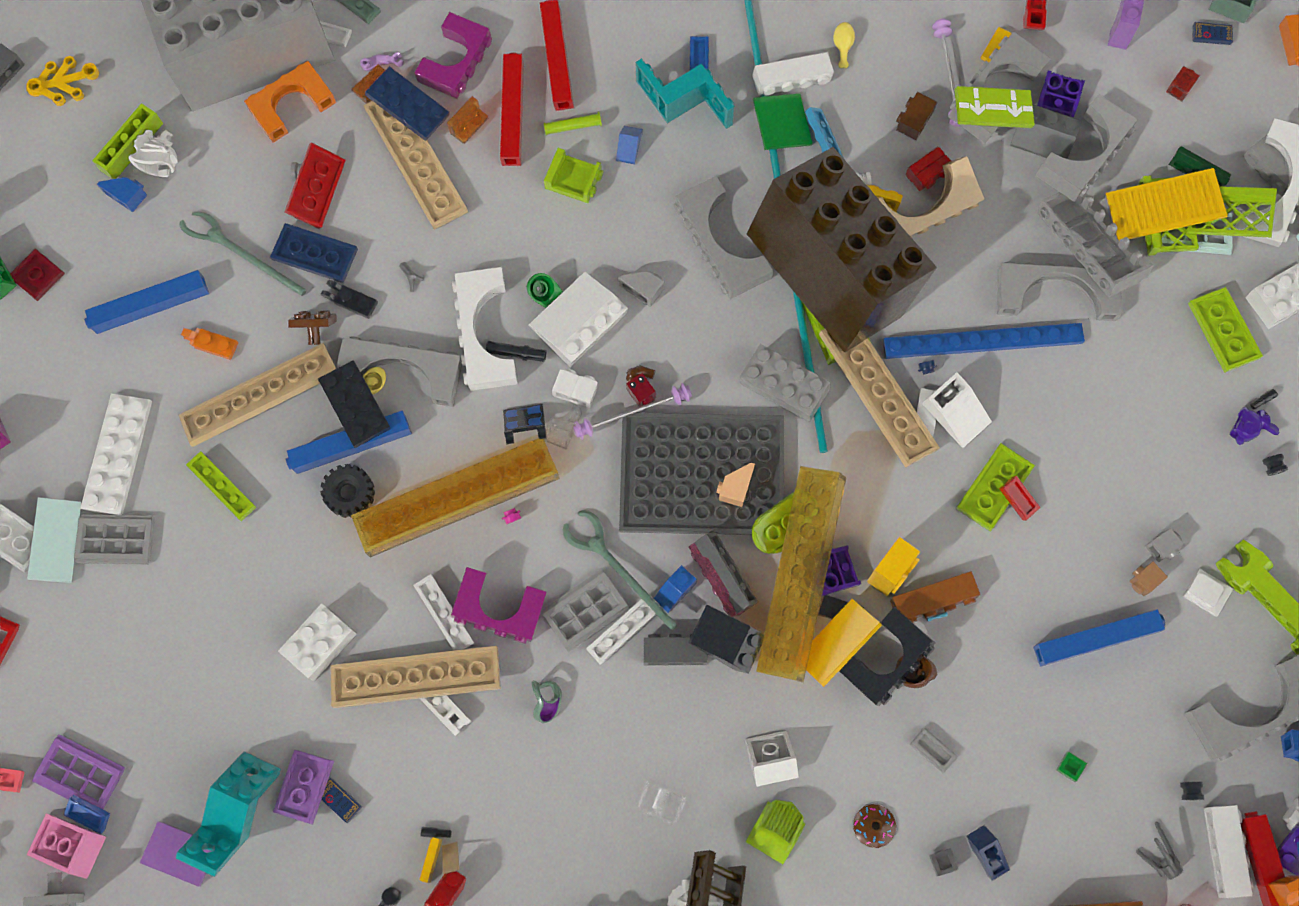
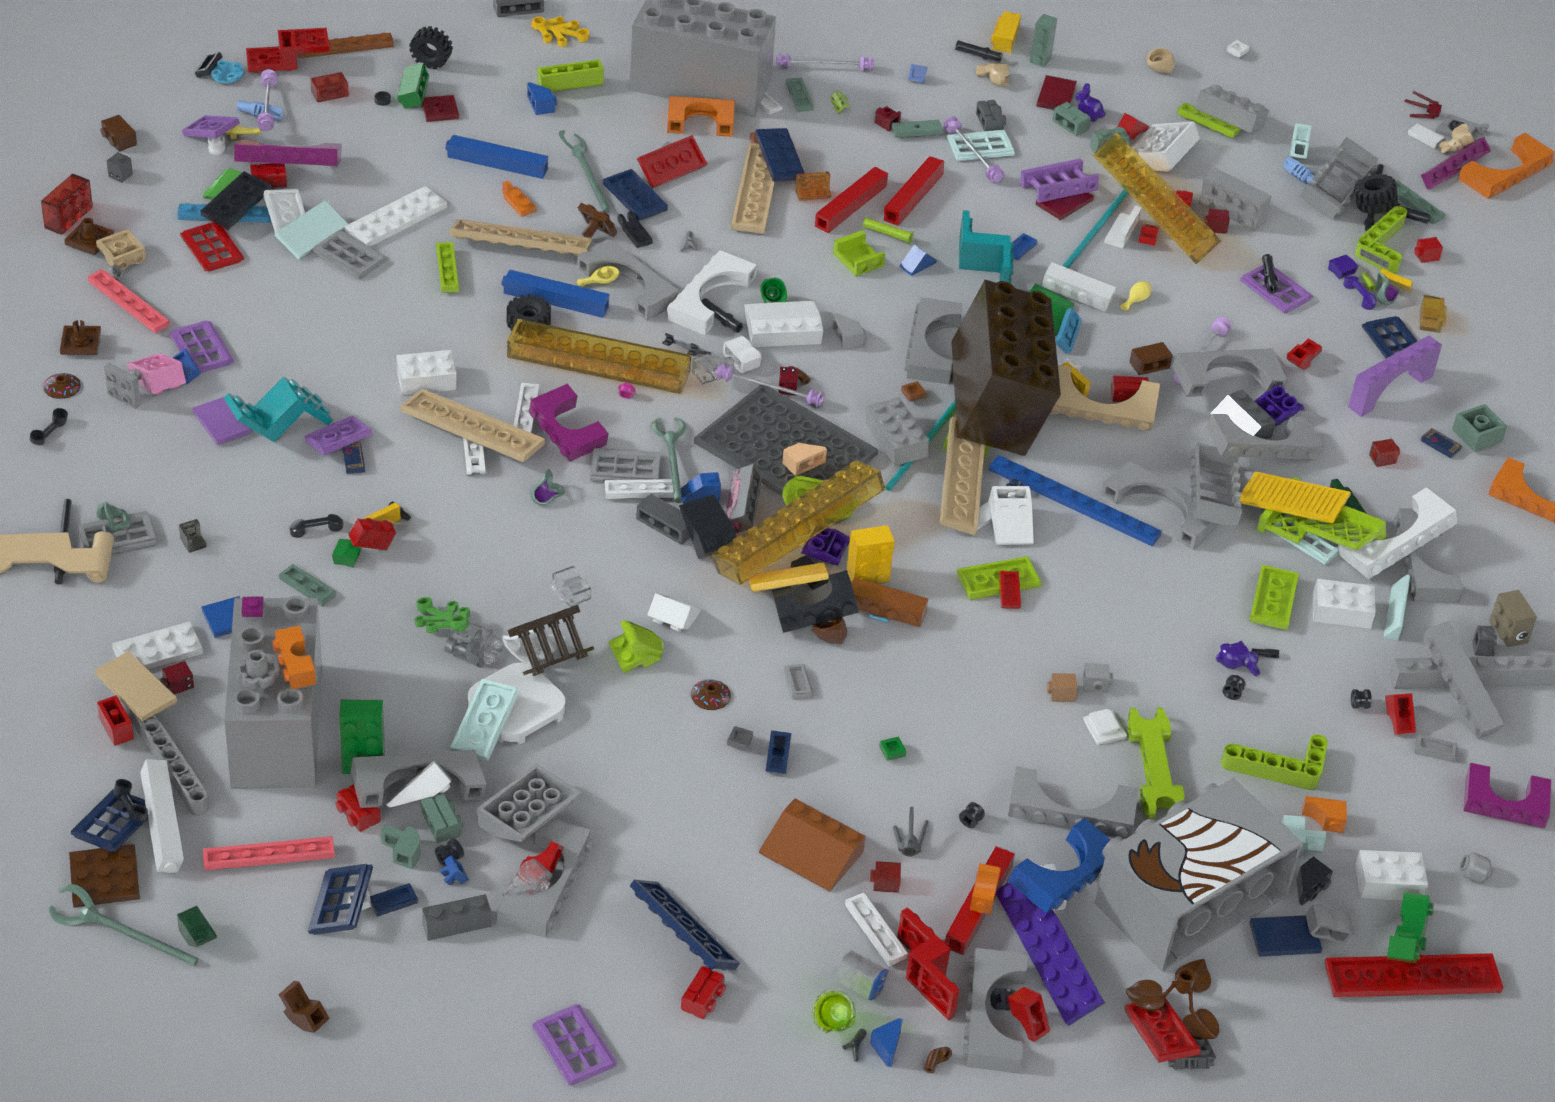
camera: 30 degrees right, 30 degrees down
white helmet [129,130,178,177] -> none
black plate [318,360,391,448] -> none
lavender arm [360,52,403,71] -> none
magenta arch [414,12,492,99] -> none
lime tile [954,86,1035,128] -> none
blue brick [1033,609,1165,667] -> none
white brick [1204,805,1254,898] -> none
none -> dark orange plate [901,381,926,402]

